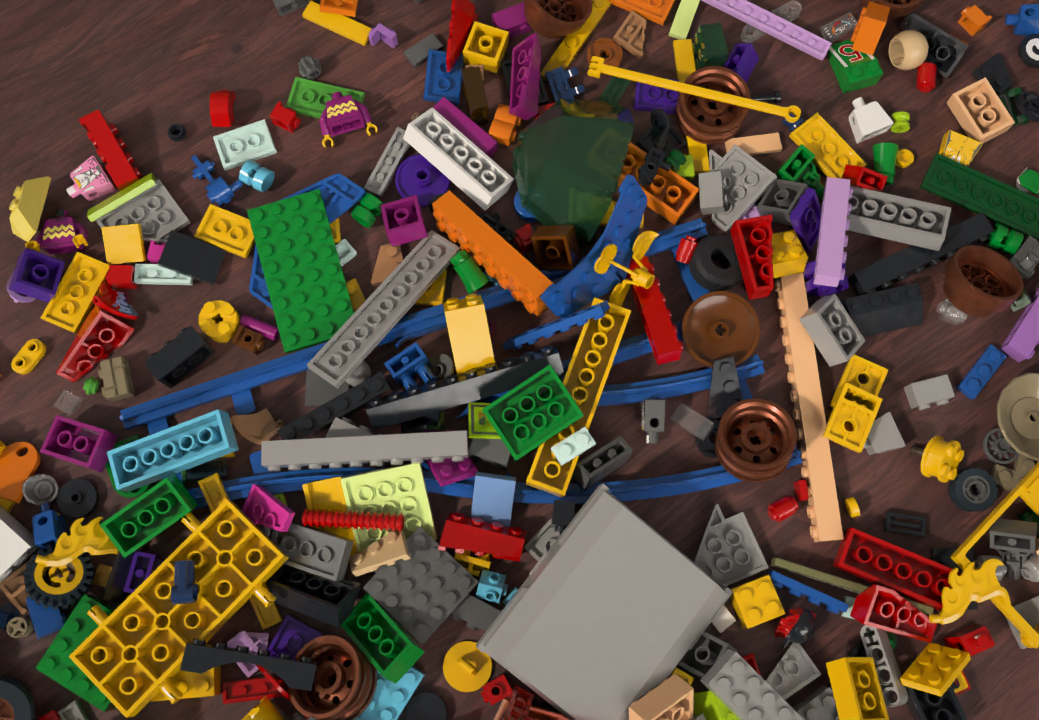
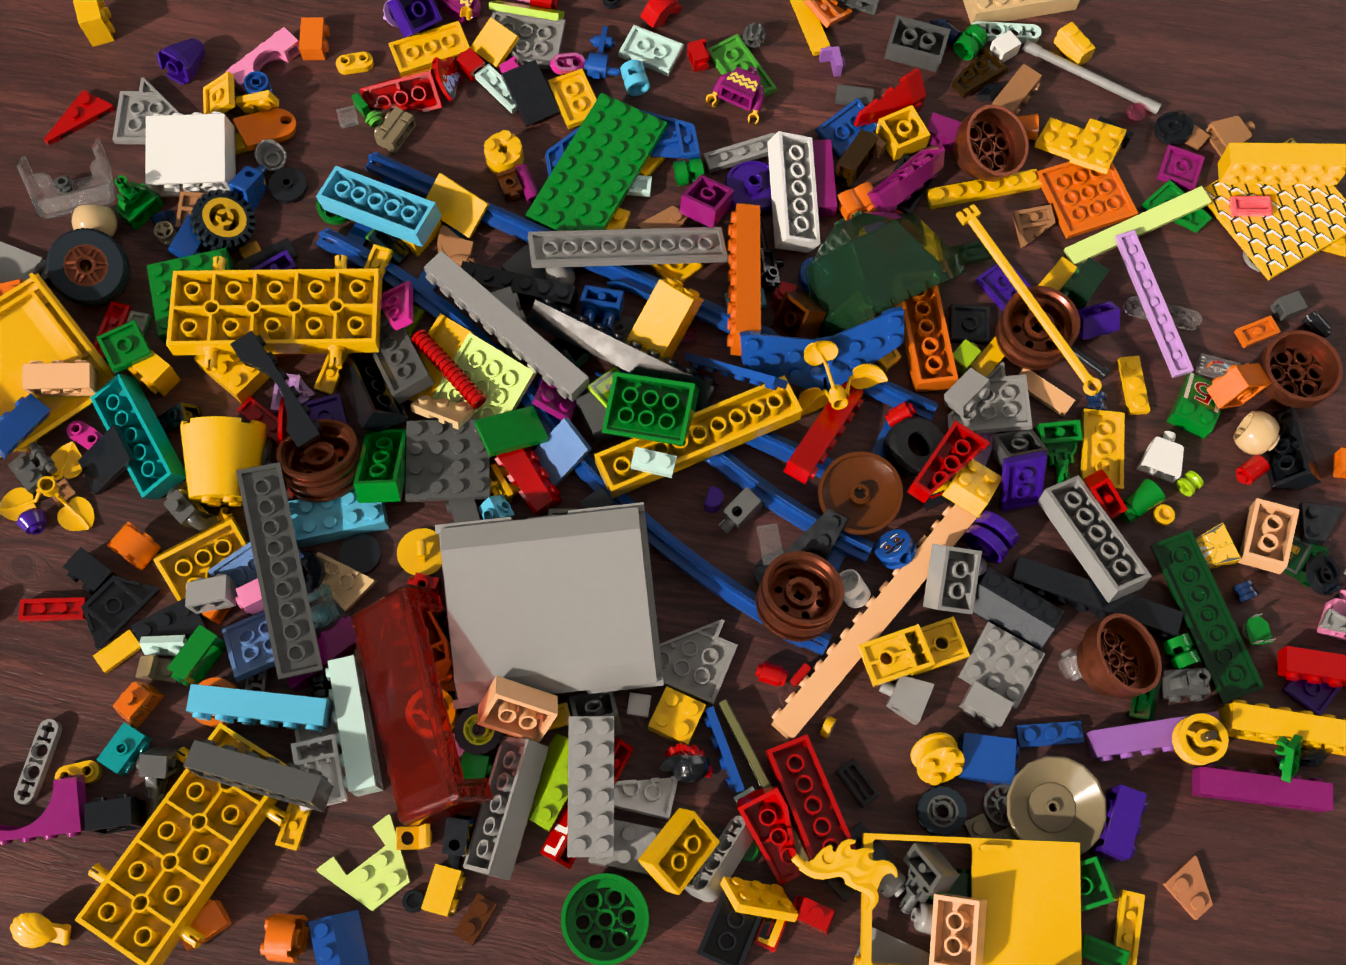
camera: 45 degrees right, 5 degrees down
yellow piece [35,517,118,567] -> none
magenta brick [40,415,118,473] -> none
green brick [100,473,198,558] -> none
black brick [144,326,216,389] -> none
dark blue piece [171,560,198,604] -> none
green plant [450,249,490,294] -> none
dark blue plate [545,67,585,107] -> none
dark grey brick [572,436,633,491] -> none
dark orange plate [587,38,623,67] -> none
black piece [638,108,671,186] -> none
dark green wheel [663,149,687,173] -> none
lavender brick [813,177,853,287] -> none
none -> green tile [351,93,370,119]
none -> yellow tile [426,173,490,238]
none -> green tile [475,406,548,457]
none -> dark pink plate [550,52,585,75]
none -> dark purple brick [704,486,723,513]
none -> white wheel [839,569,871,608]
none -> blue head [875,529,917,569]
none -> blue brick [957,732,1019,785]
none -> light grey plate [958,622,1045,710]
none -> yellow plate [1117,356,1150,415]
none -> dark blue wheel [1232,579,1260,603]

